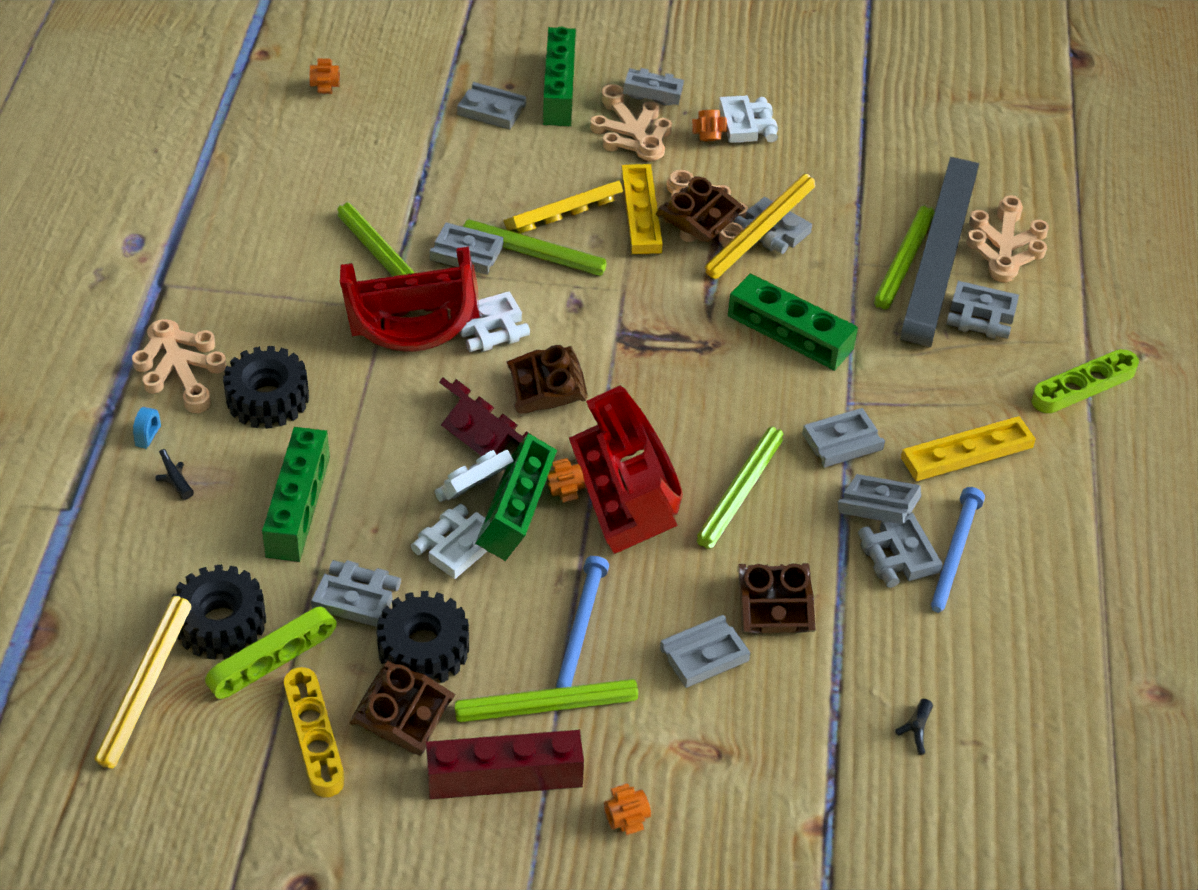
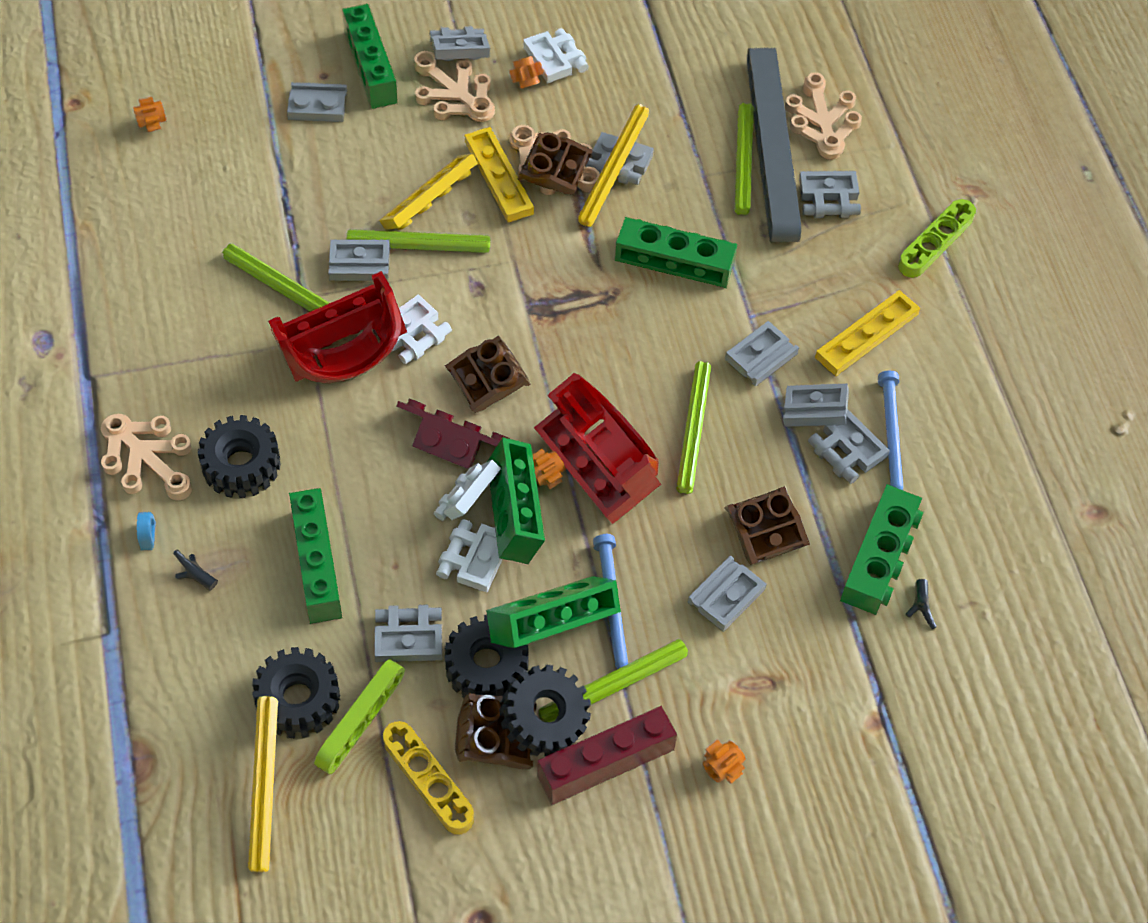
camera: 20 degrees left, 10 degrees up
none -> green brick [486,576,621,648]
none -> black tyre [499,664,591,757]
none -> green brick [840,484,924,615]

